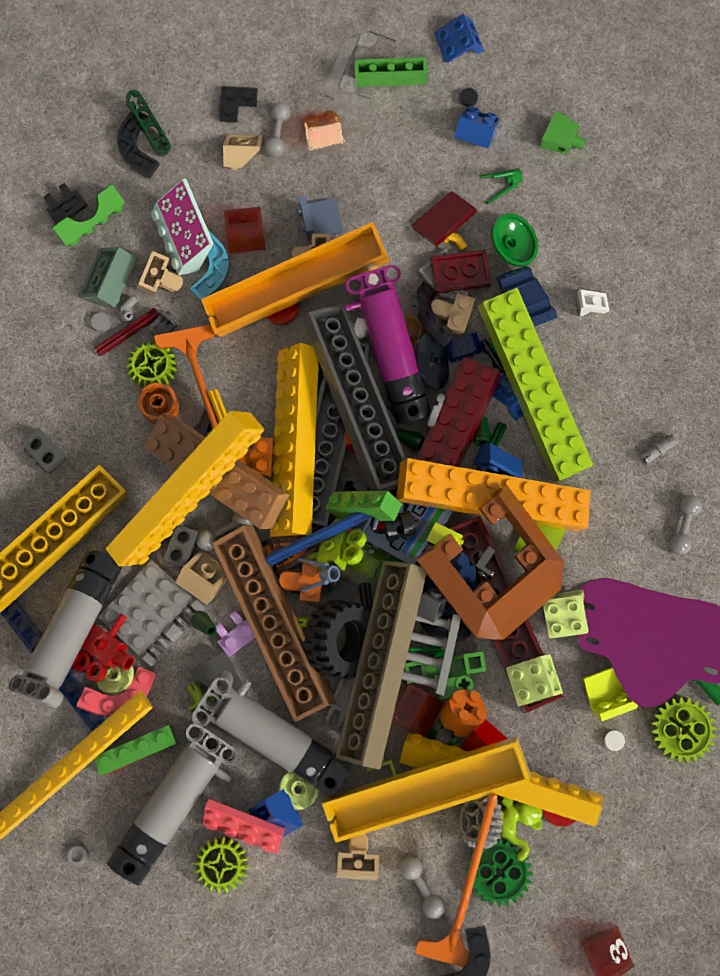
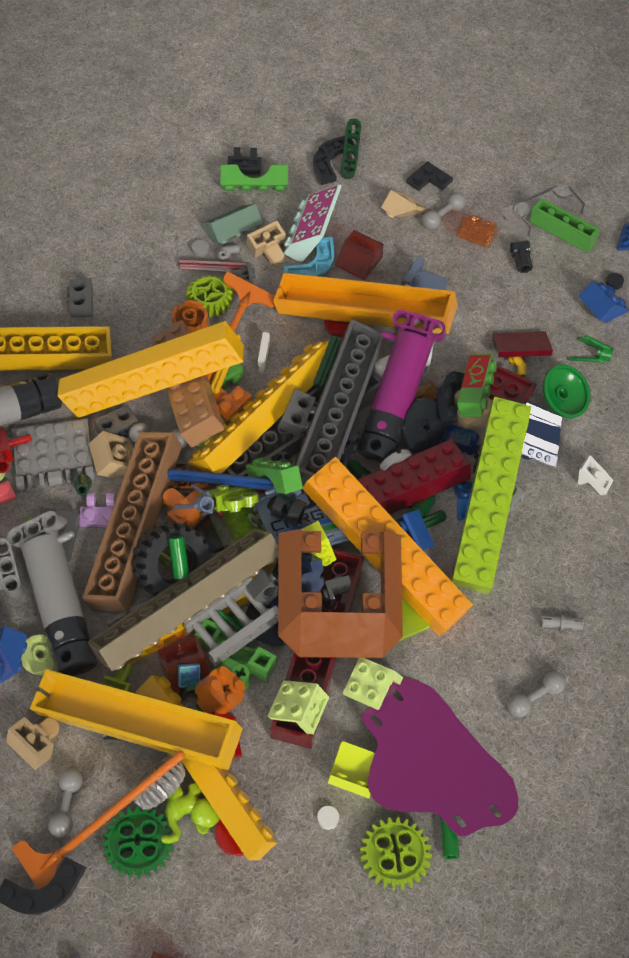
camera: 35 degrees right, 20 degrees down
none -> green piece [169,536,189,579]
none -> tile [178,663,200,687]
none -> white tile [258,332,270,372]
none -> dark grey brick [278,389,316,437]
none -> dark green axle [313,336,341,388]
none -> bright green brick [457,353,497,417]
none -> black piece [510,241,533,273]

